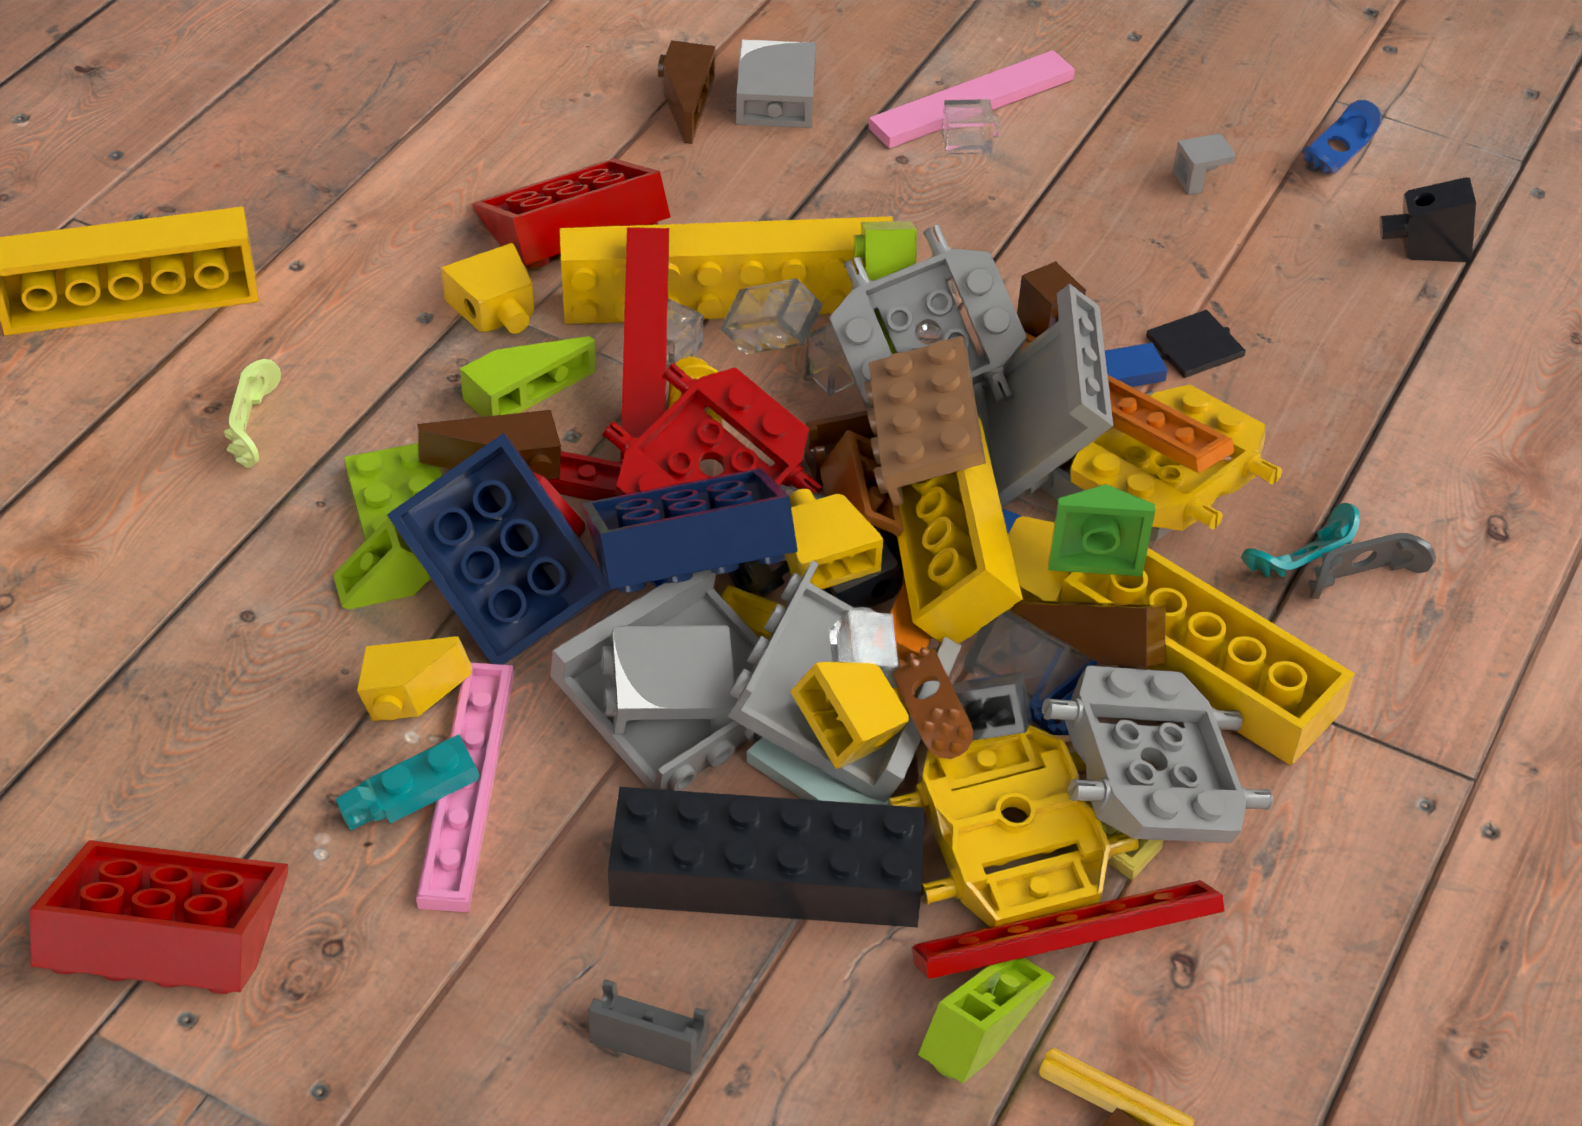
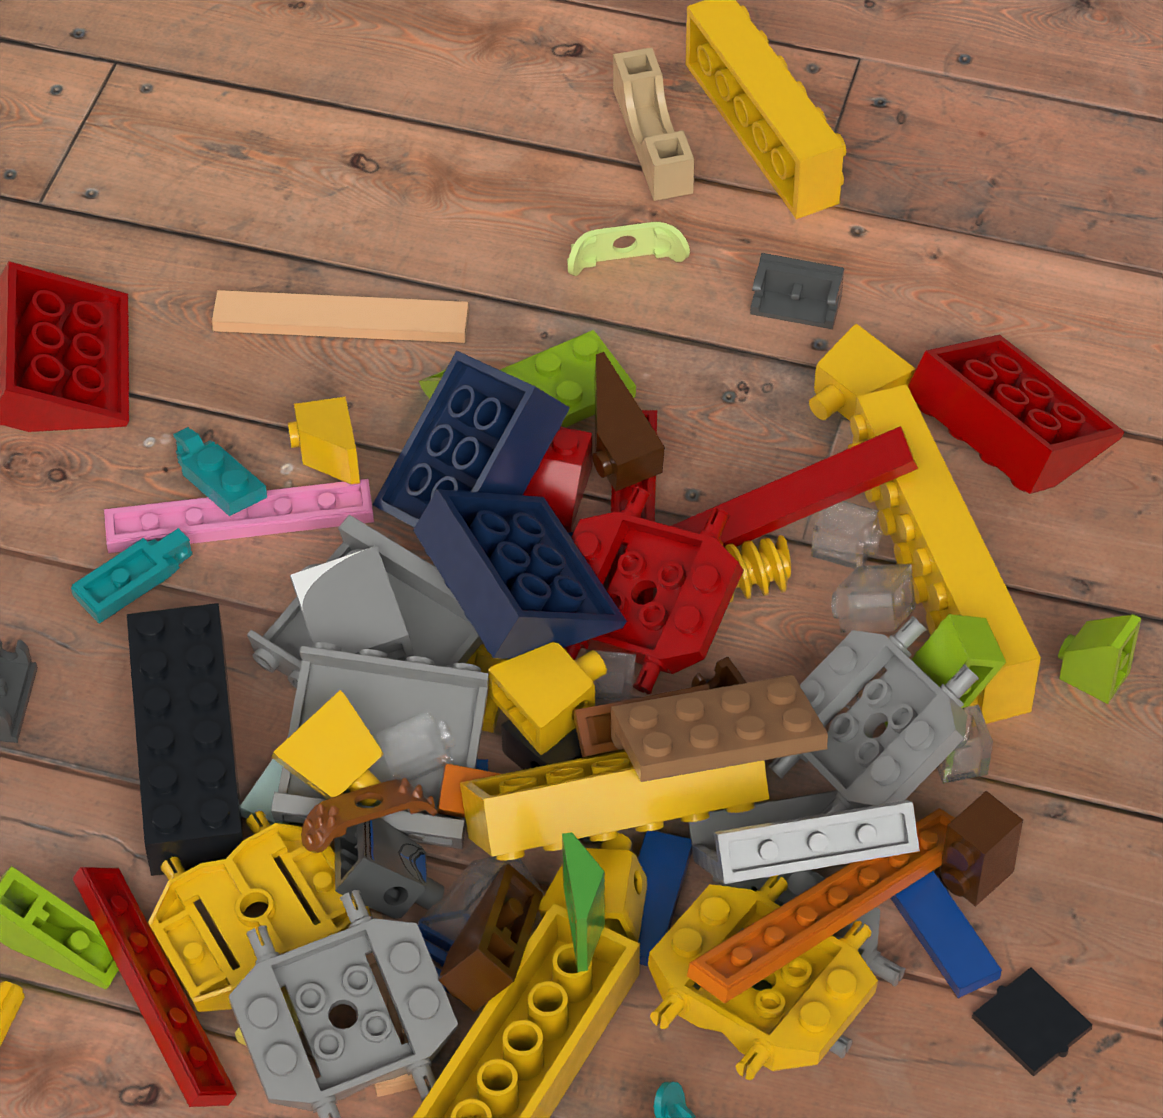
camera: 80 degrees right, 5 degrees up
lime slope [460,336,596,417] -> none
none -> teal hinge [71,528,192,624]
none -> light nougat tile [212,290,469,343]
none -> tan arch [613,47,694,201]
none -> dark grey hinge [750,253,844,330]
none -> lime slope [1058,614,1142,704]

